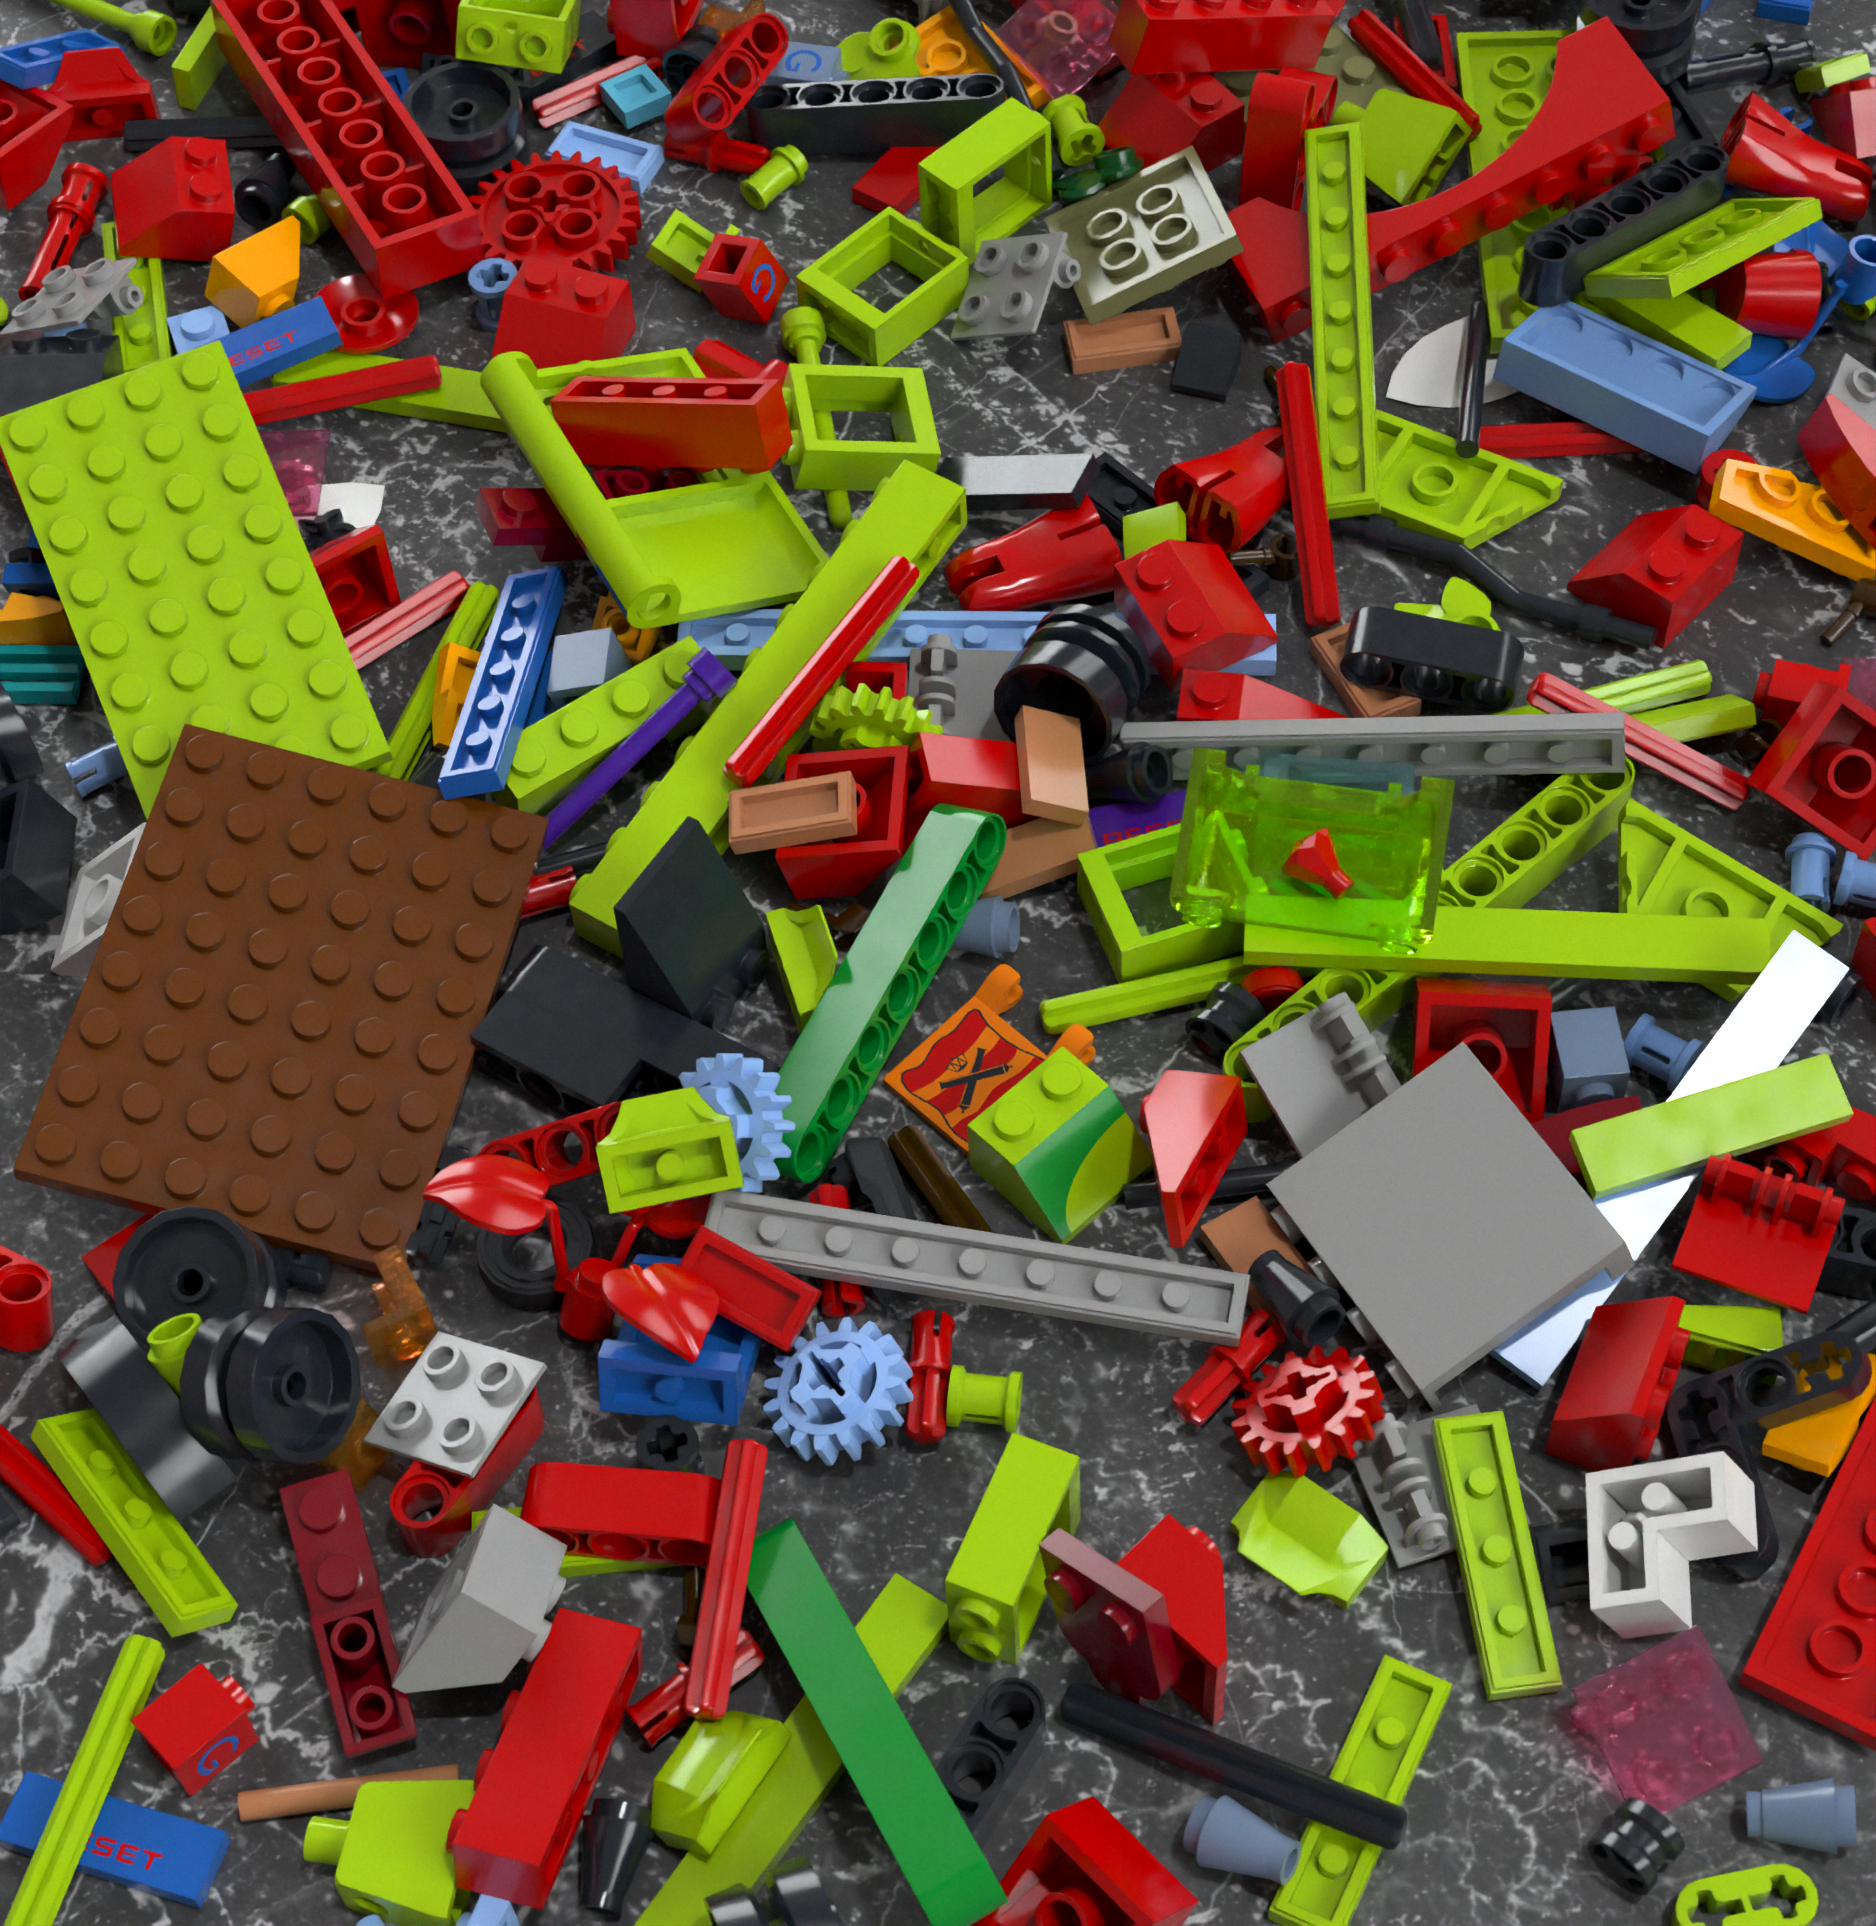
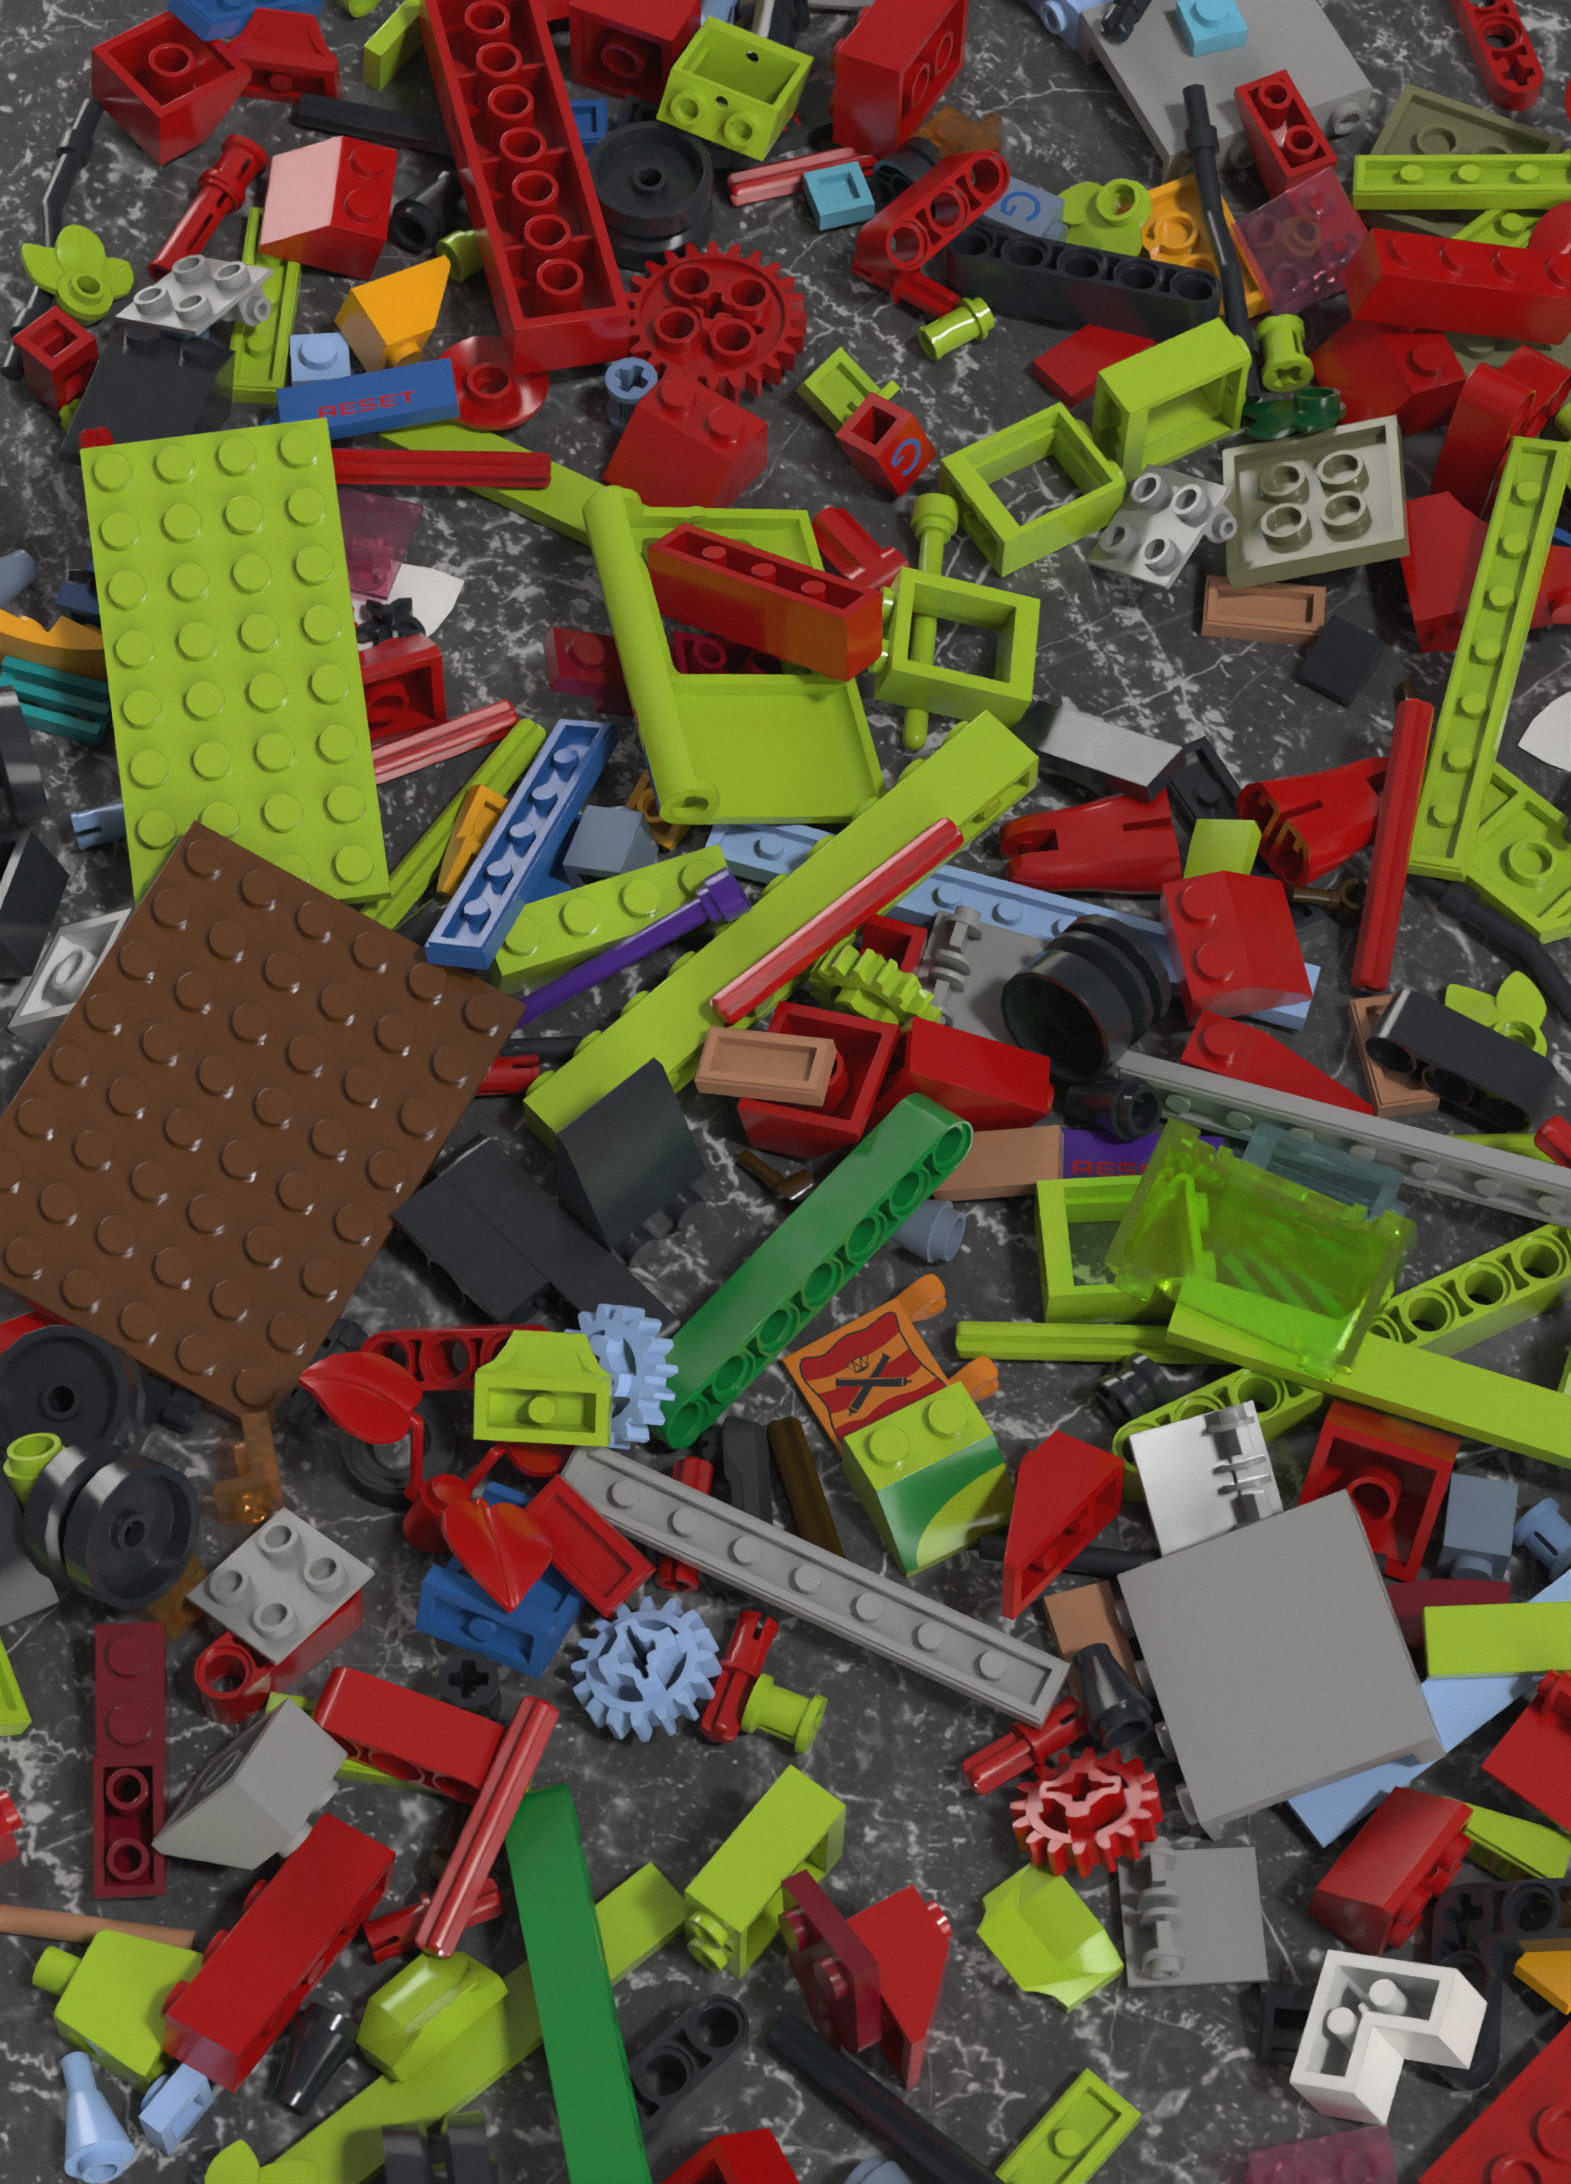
camera: 10 degrees right, 5 degrees up
light blue tile [544,120,665,195] -> none
lime slope [765,905,838,1036] -> none
nougat tile [1014,705,1089,826] -> none
red tile [1240,966,1304,1016] -> none
red rock [1282,828,1355,901] -> none
lime tile [1431,1410,1563,1701] -> none

